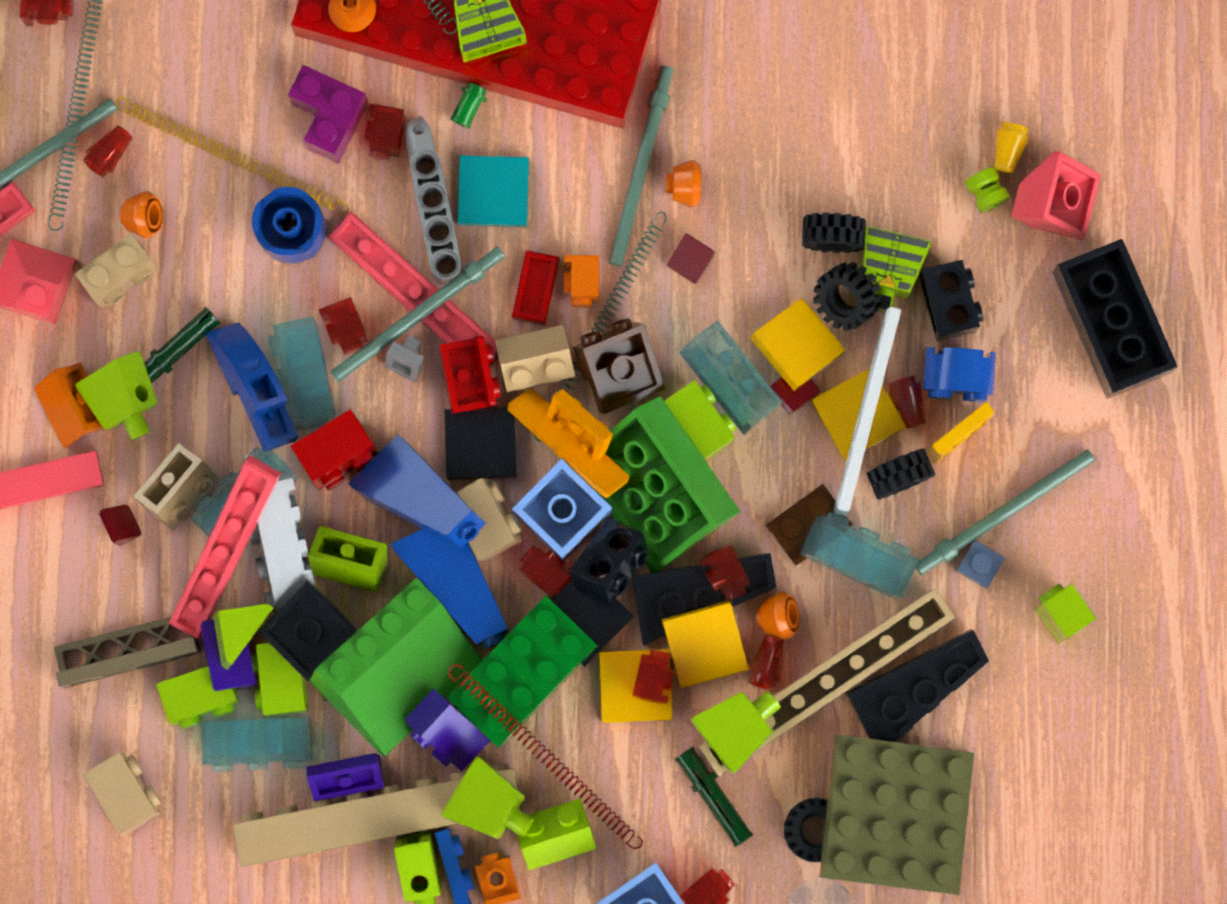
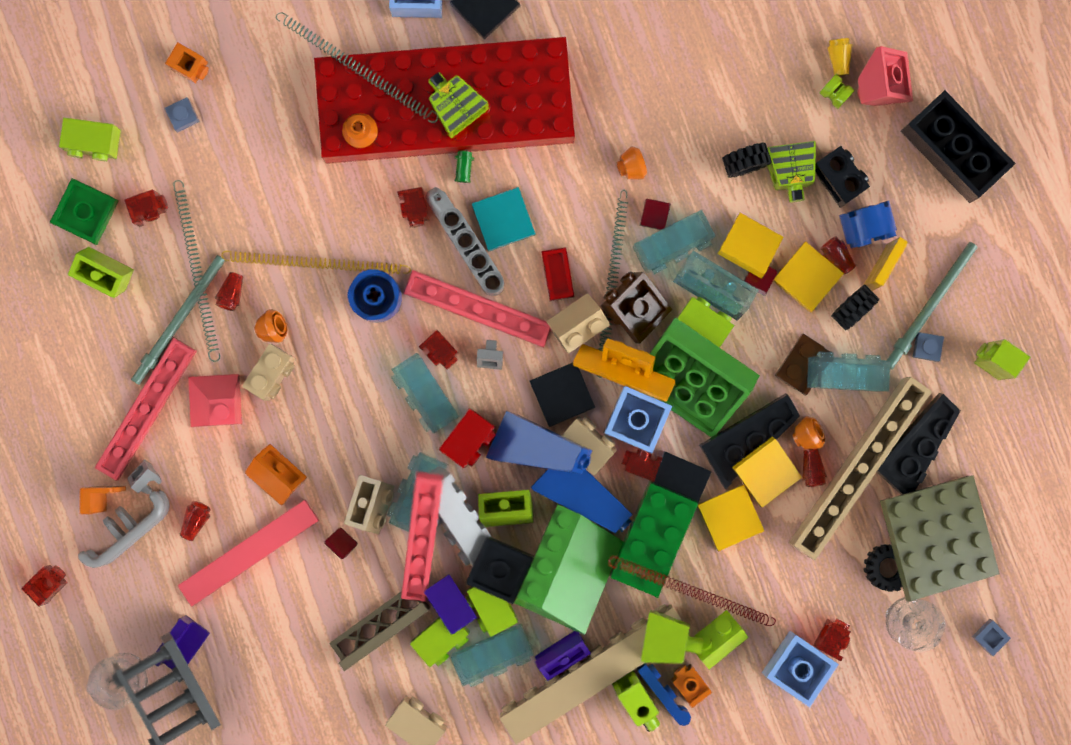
camera: 25 degrees left, 5 degrees up
lime torso [75,351,157,441] -> none
dark green pin [144,306,220,384] -> none
blue slope [206,322,299,452] -> none
lime slope [213,604,273,670] -> none
magenta brick [288,65,369,164] -> none
sand green bar [330,246,505,383] -> none
dark purple brick [405,688,490,771] -> none
red bracket [438,336,500,414] -> none
orange brick [564,255,600,308] -> none
black brick [569,517,649,606] -> none
sand green bar [609,65,674,267] -> none
clear red brick [632,650,675,705] -> none
dark green pin [675,747,754,847] -> none
lime torso [691,690,781,775] -> none
clear red brick [699,543,751,601] -> none
black tyre [813,262,882,330] -> none
white tile [833,307,901,516] -> none
none -> clear light blue brick [633,209,716,275]

